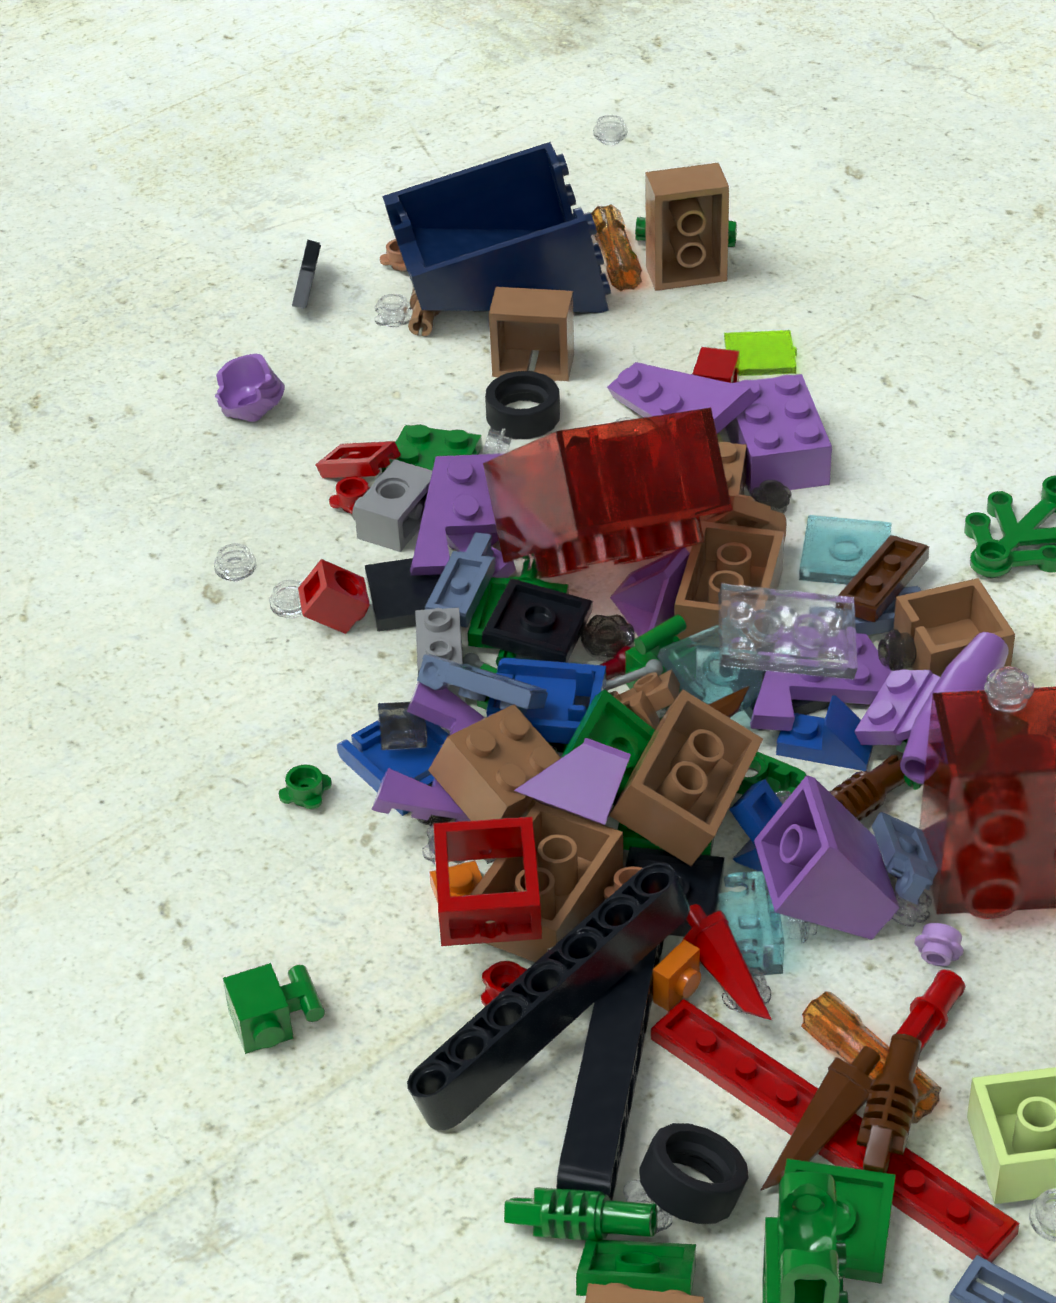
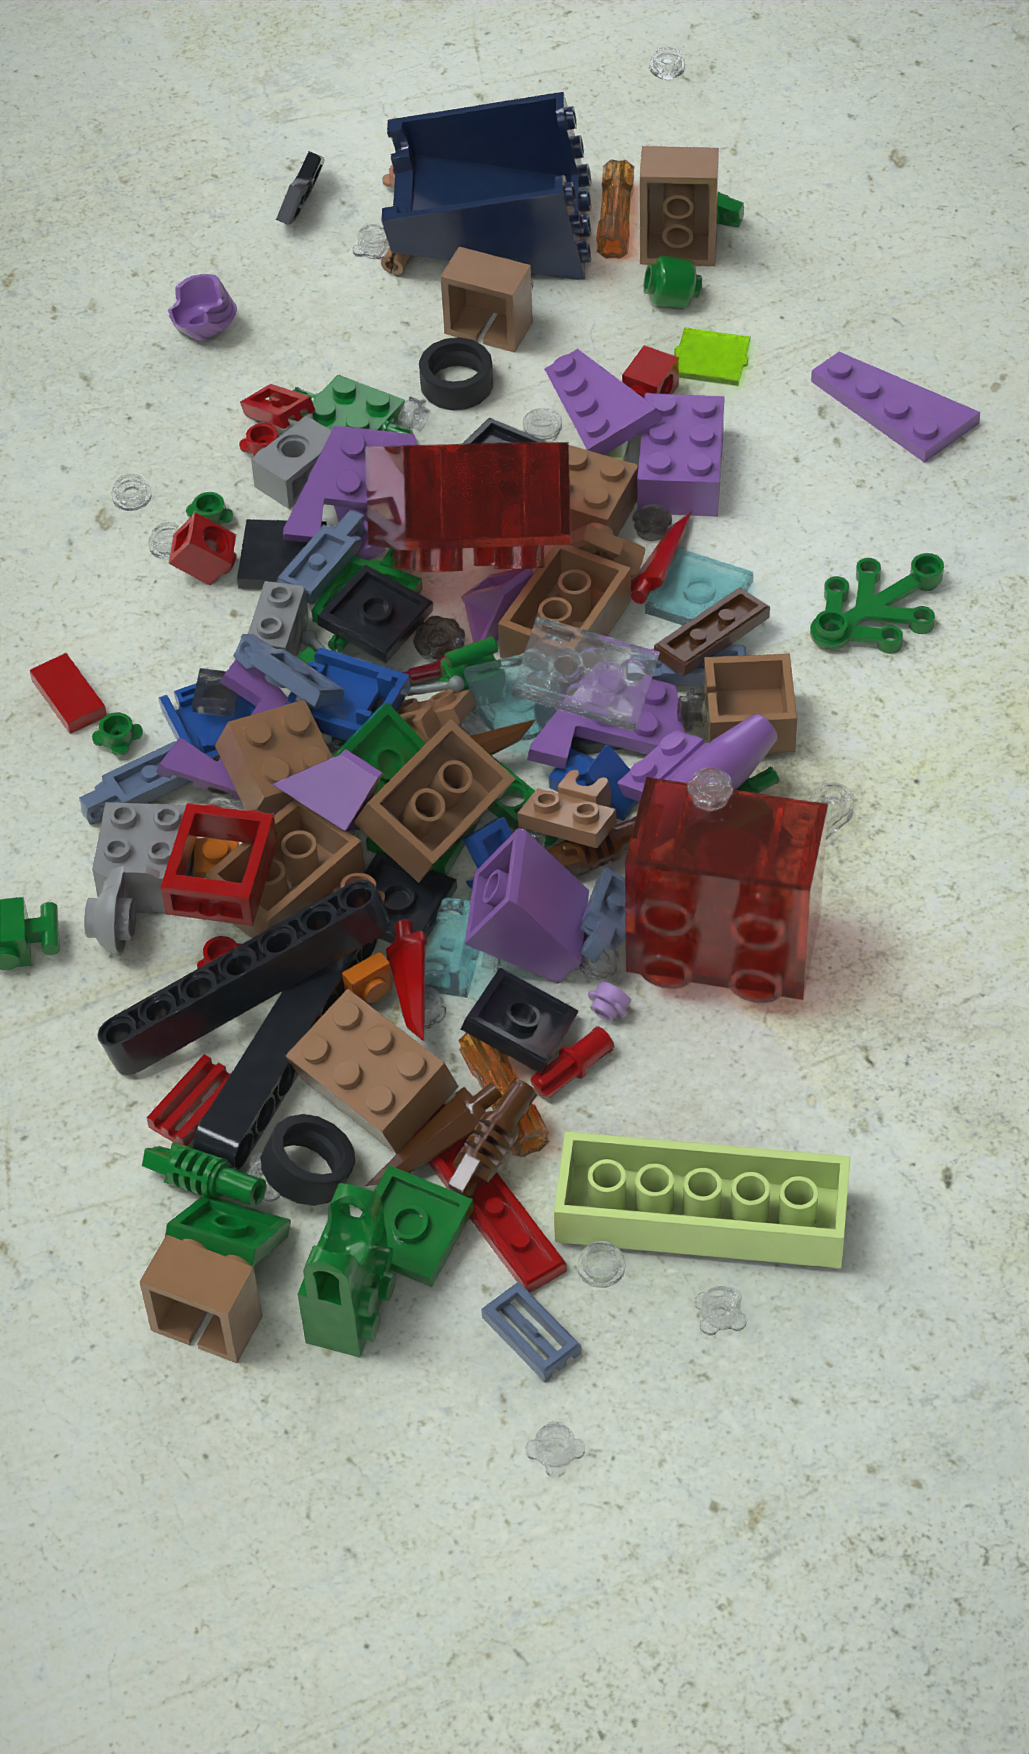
camera: 15 degrees right, 10 degrees up
none -> red tile [29,653,107,734]
none -> sand blue hinge [79,741,192,825]
none -> light grey brick [84,802,197,956]
none -> red tile [146,1054,232,1146]
none -> green plate [186,492,233,525]
none -> medium nougat brick [286,989,459,1154]
none -> black tile [460,968,579,1074]
none -> medium nougat plate [517,770,617,848]
none -> red bar [631,511,692,604]
none -> green head [643,256,702,309]
none -> medium lavender wing [811,352,980,463]

